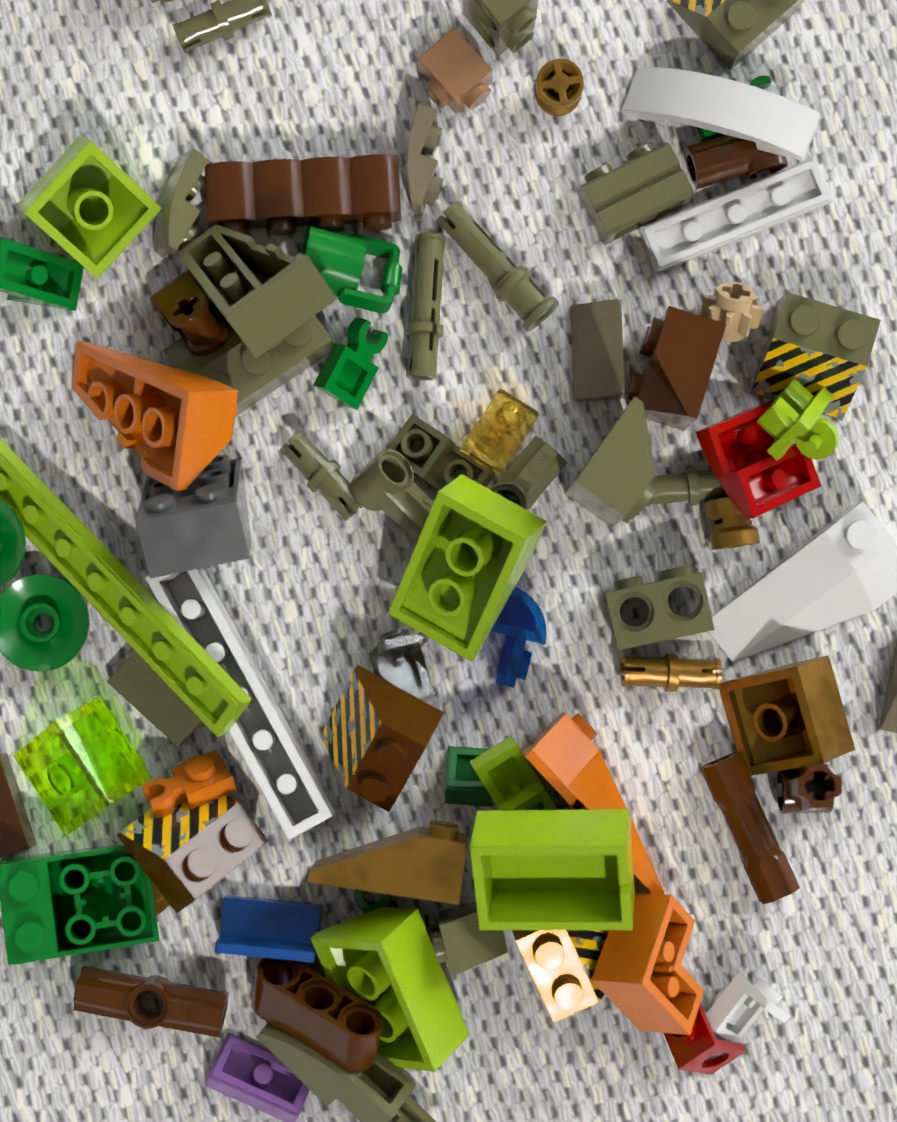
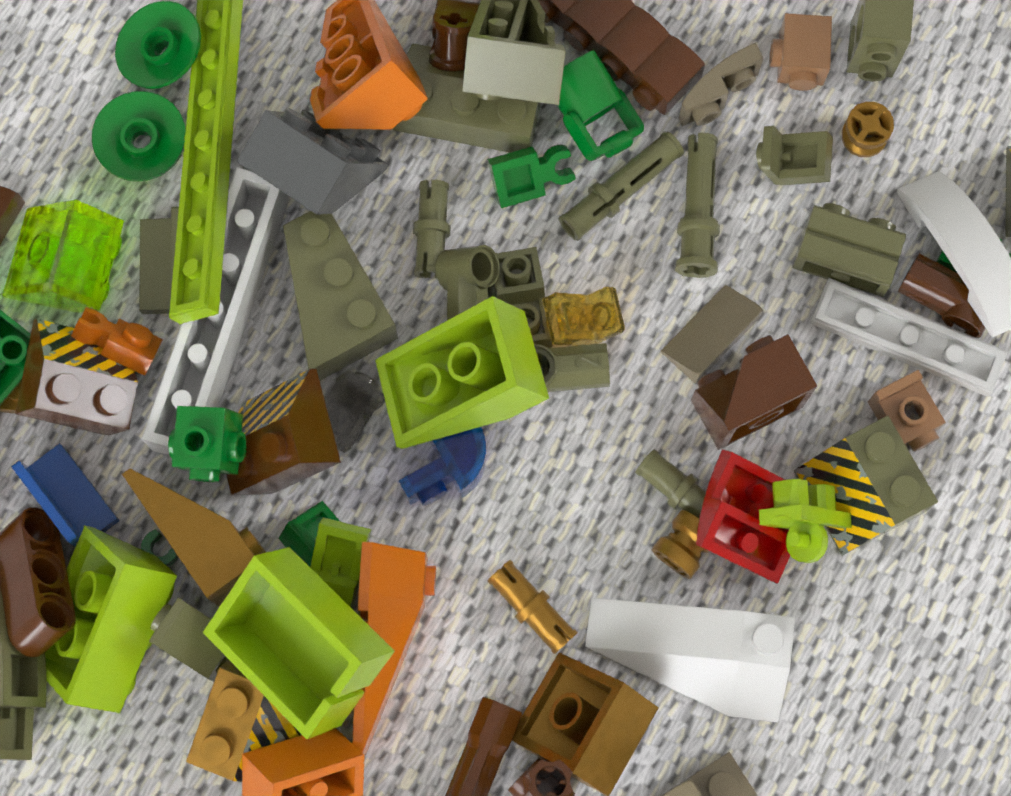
camera: 50 degrees right, 10 degrees down
olive slope [565,397,656,527] -> none
olive brick [605,565,715,651] -> none
tan gear [700,281,763,342] -> none
none -> green brick [168,406,246,482]
none -> olive wedge [283,211,398,381]
none -> olive bracket [756,126,833,185]
none -> medium nougat brick [867,370,946,452]

